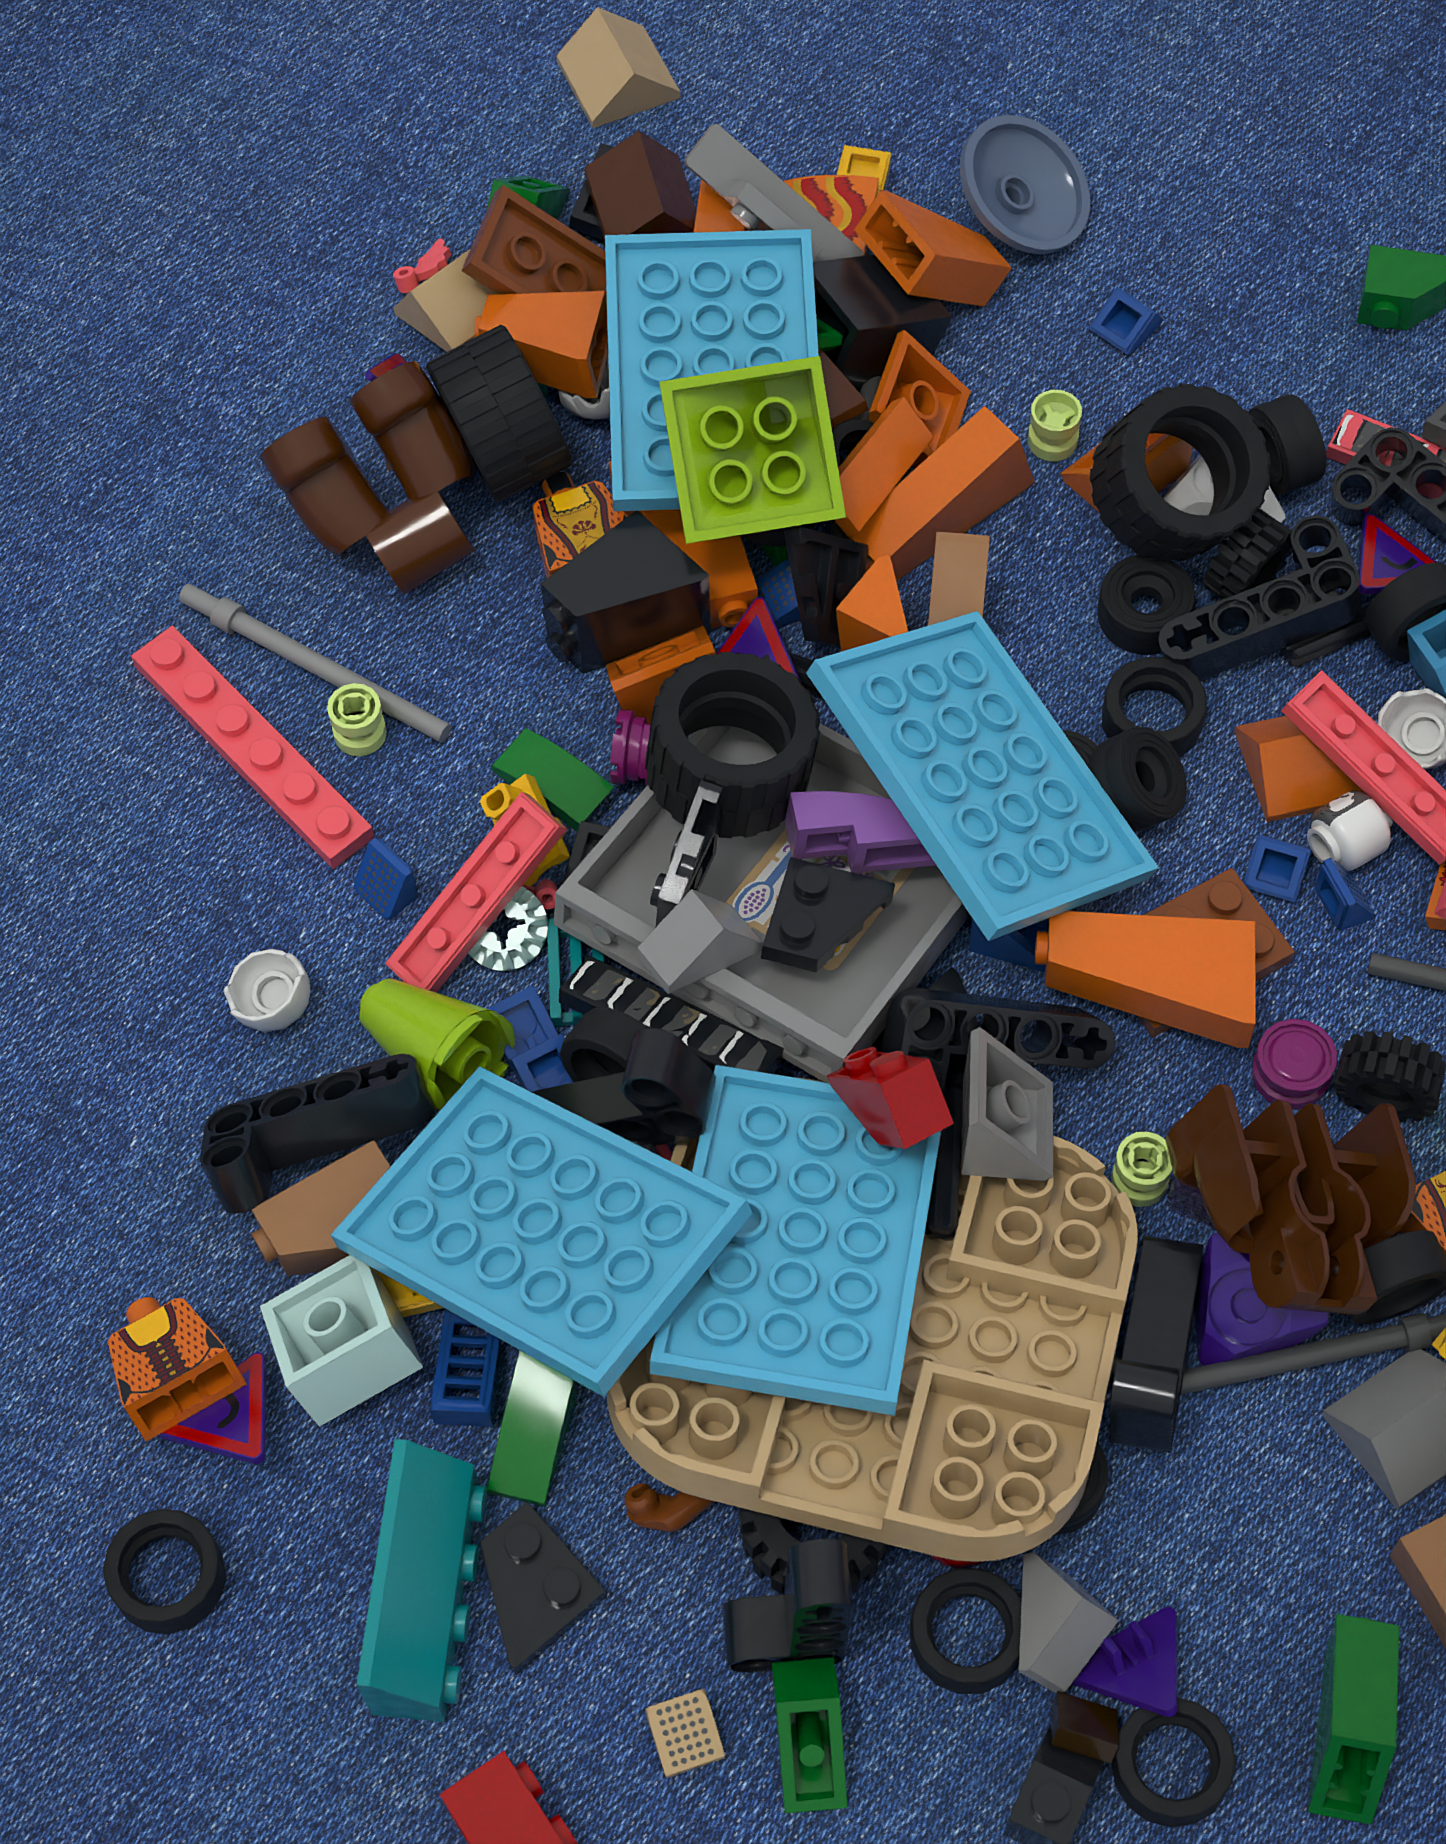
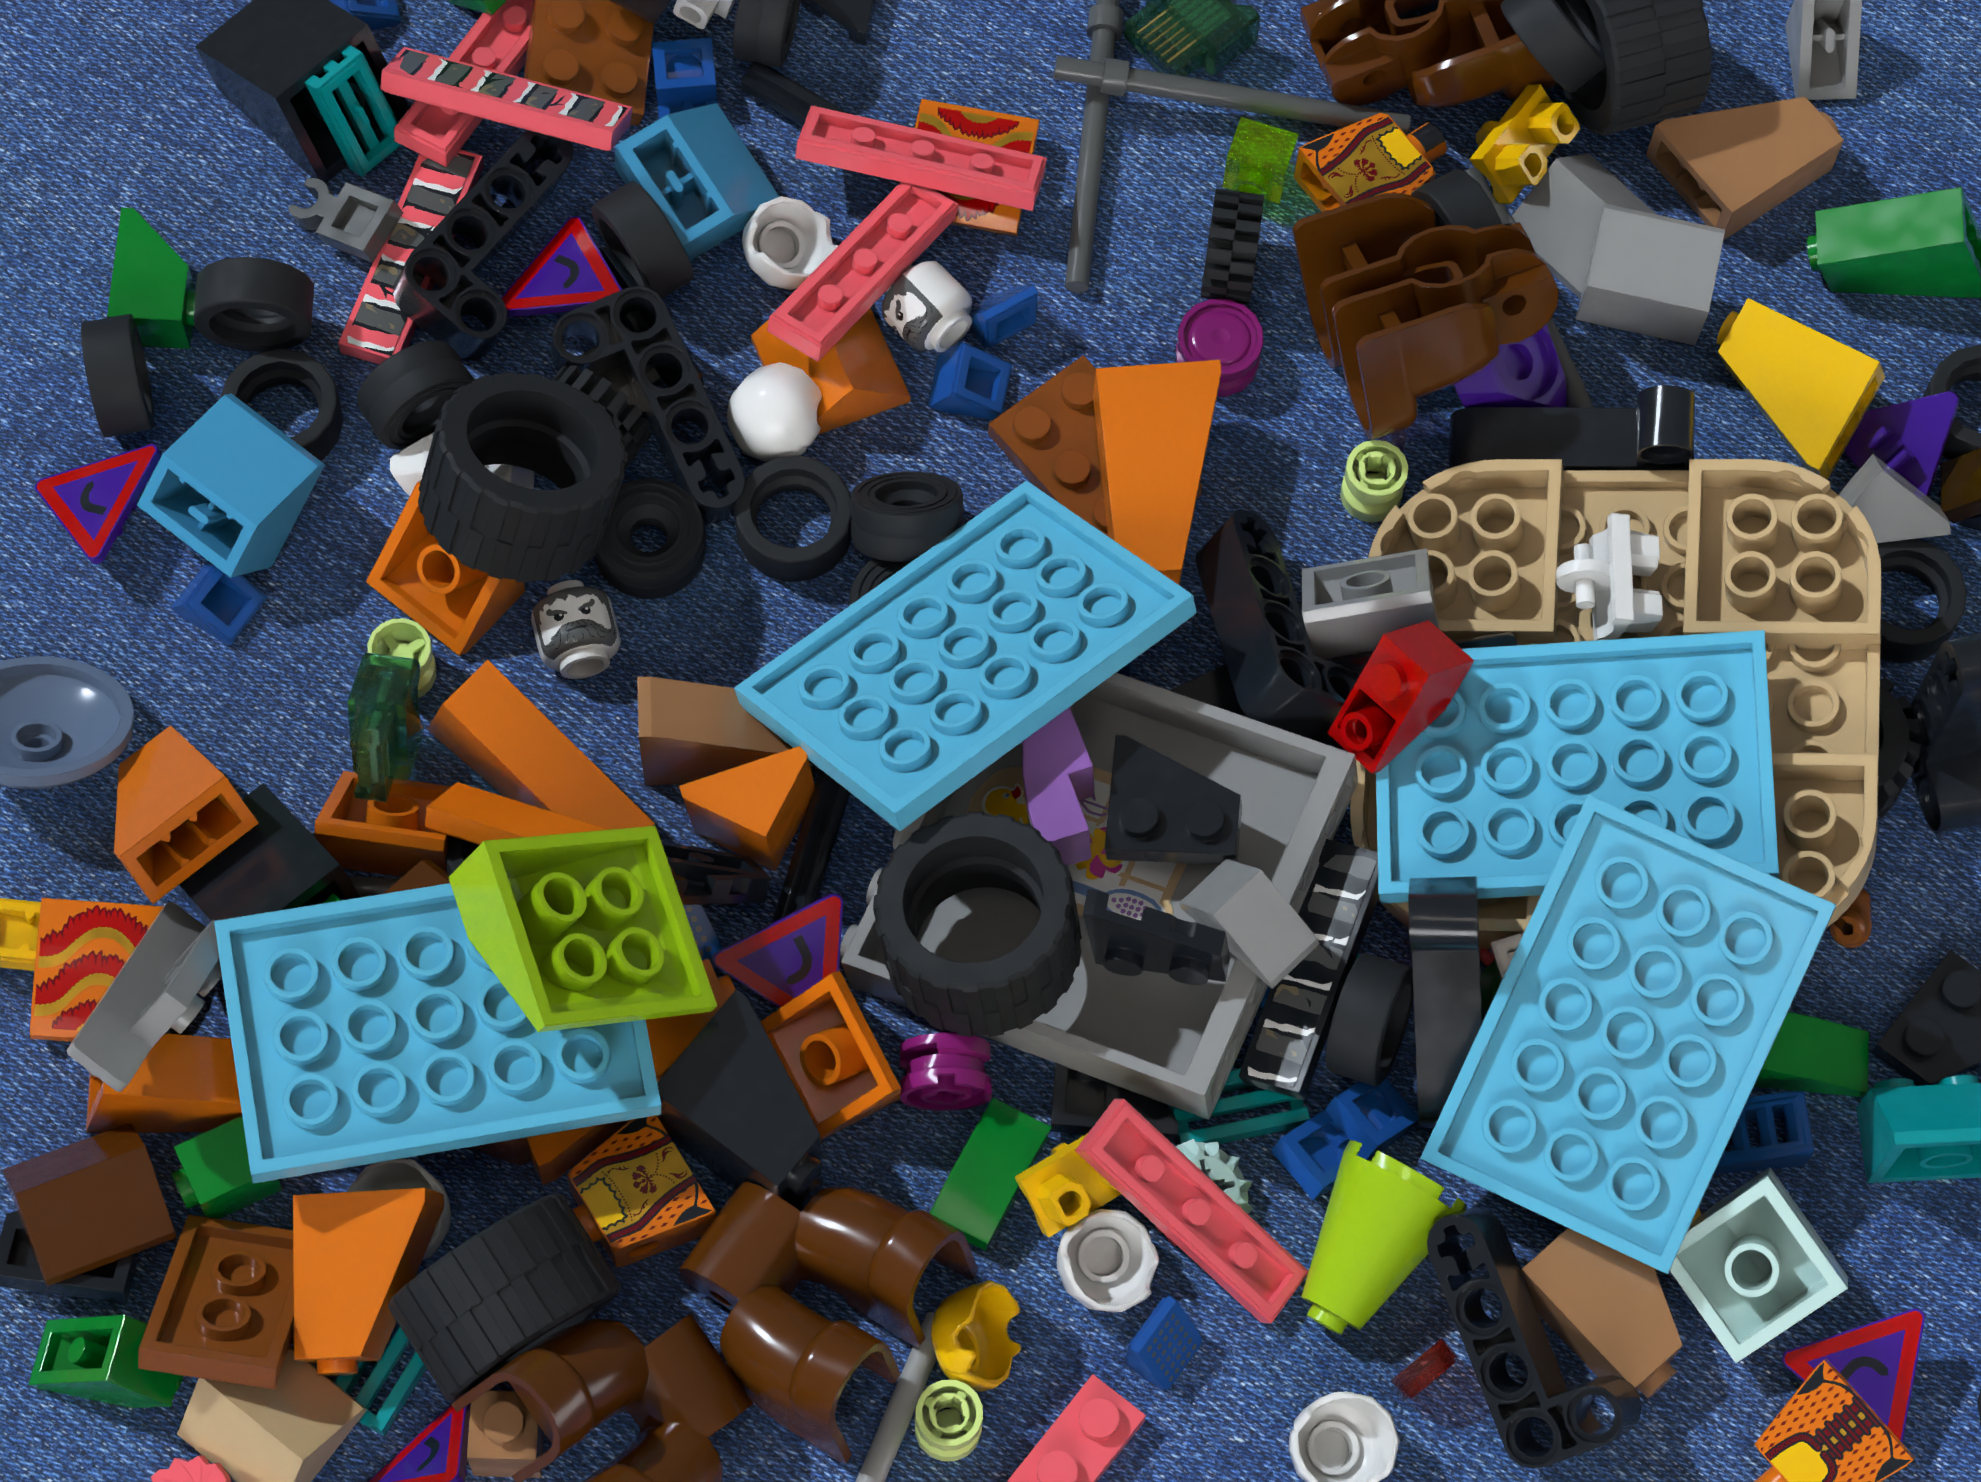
camera: 105 degrees left, 5 degrees up
none -> piece [35,444,162,564]
none -> black tyre [81,314,155,437]
none -> dark azure slope [137,393,325,578]
none -> black tyre [194,257,314,352]
none -> black tyre [221,349,343,461]
none -> clear green piece [347,653,424,802]
none -> head [531,580,621,679]
none -> reddish brown piece [679,1181,978,1464]
none -> white hair [727,362,822,463]
none -> yellow hair [931,1280,1021,1392]
none -> white hair [1057,1209,1159,1313]
none -> clear red tile [1391,1338,1457,1399]
none -> white hips [1556,513,1663,641]
none -> light grey slope [1576,203,1725,346]
none -> yellow slope [1716,298,1885,480]

